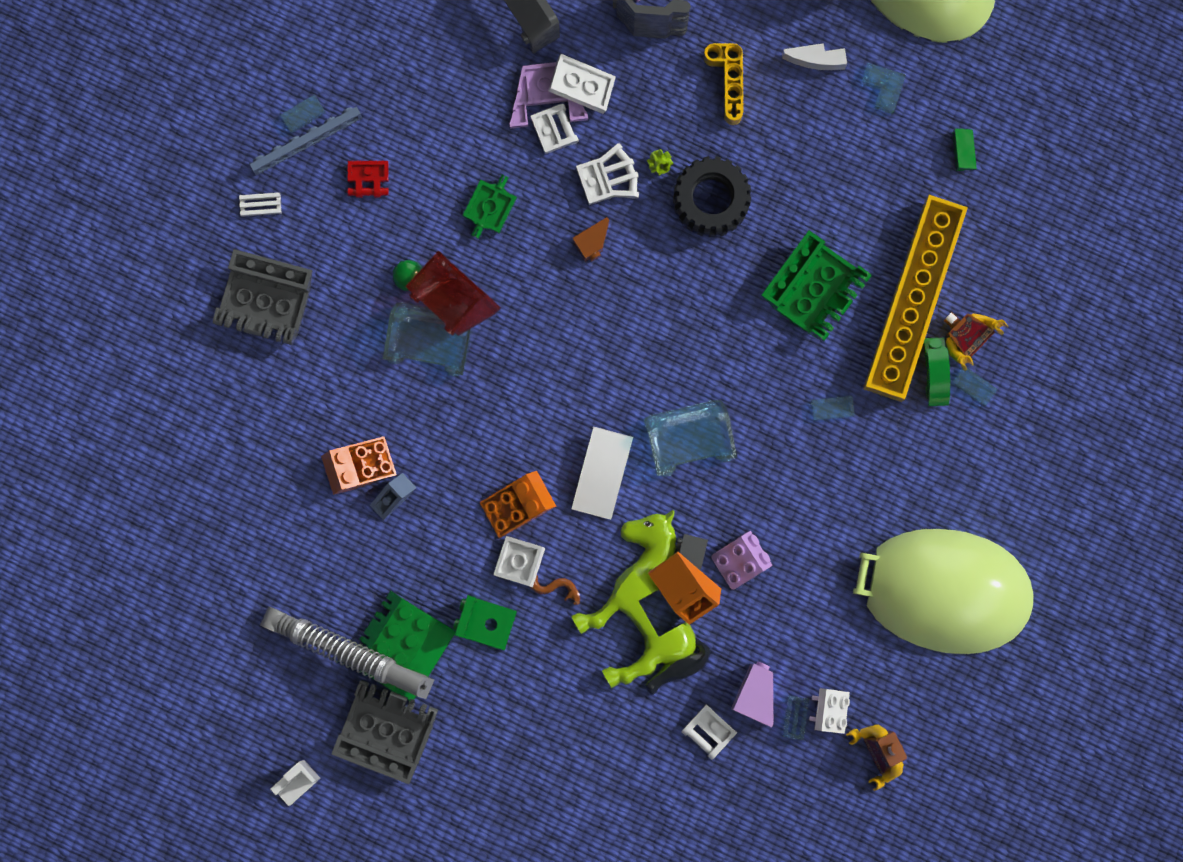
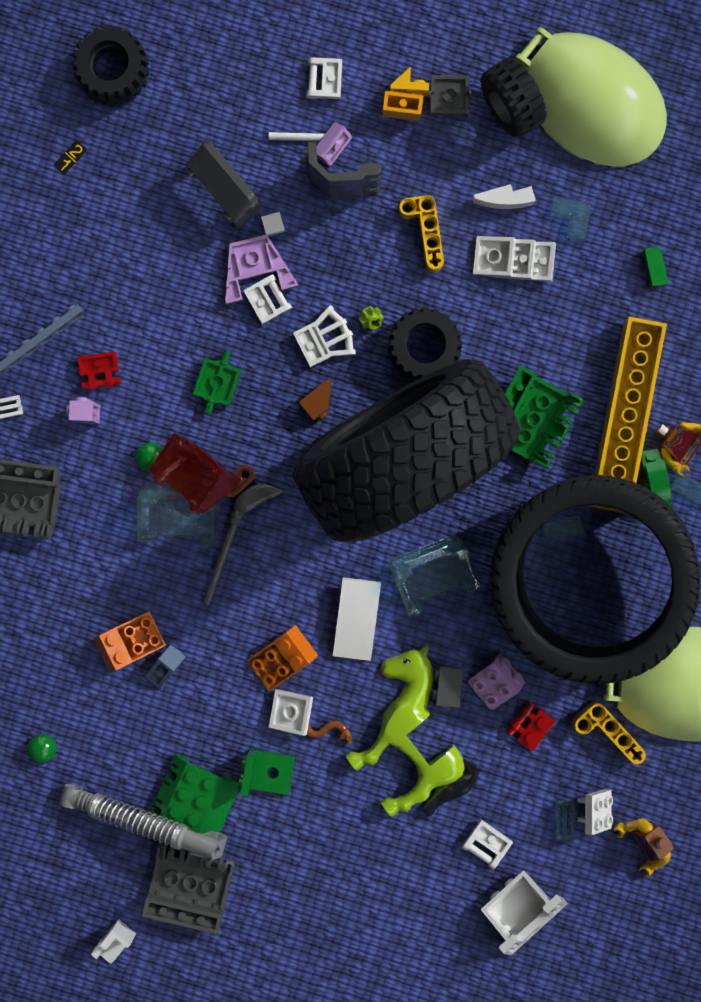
camera: 10 degrees left, 5 degrees up
clear light blue tile [280,94,326,133] -> none
white plate [548,54,616,114] -> none
orange slope [648,552,721,625] -> none
lavender slope [731,662,773,727] -> none
none -> green hair [27,734,57,764]
none -> lavender brick [66,397,100,424]
none -> dark grey piece [203,483,285,606]
none -> copper plate [221,465,255,498]
none -> white tile [261,212,285,236]
none -> black tyre [292,359,521,543]
none -> white slope [473,236,556,282]
none -> white windscreen [481,870,568,955]
none -> black tyre [490,475,700,684]
none -> red plate [507,701,555,752]
none -> yellow beam [572,701,646,764]

